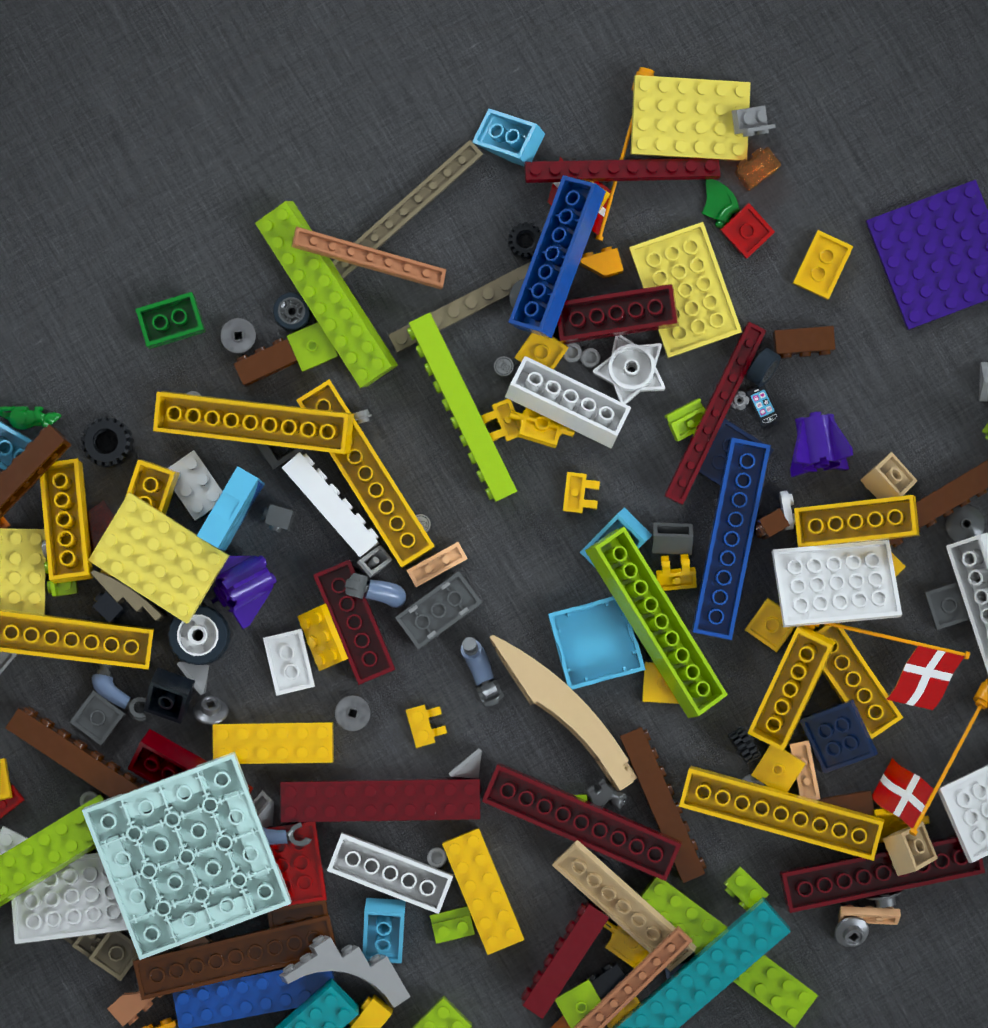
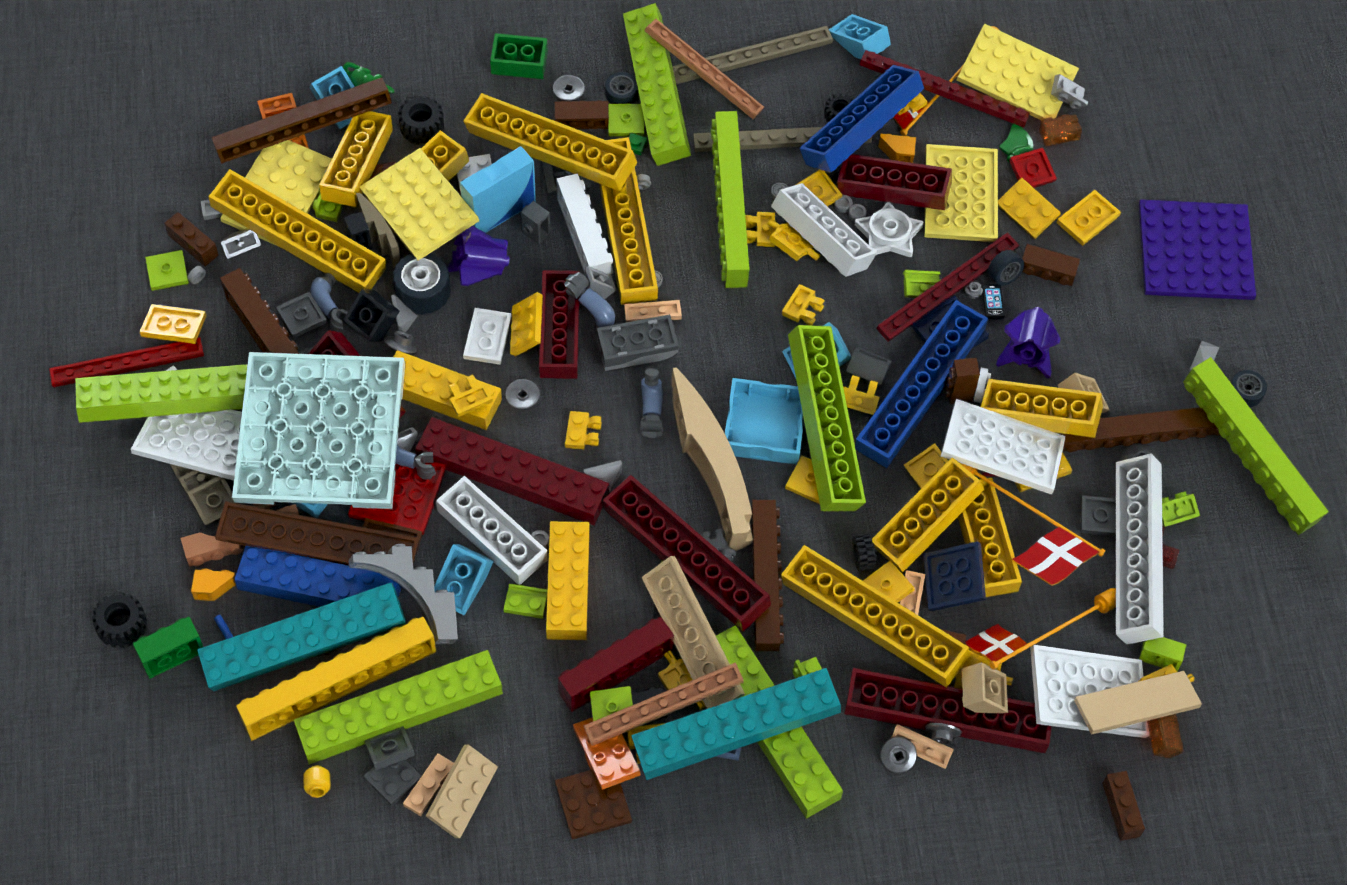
camera: 25 degrees right, 25 degrees down
none -> yellow plate [449,375,493,417]
none -> green plate [629,133,647,156]
none -> yellow plate [998,178,1061,239]

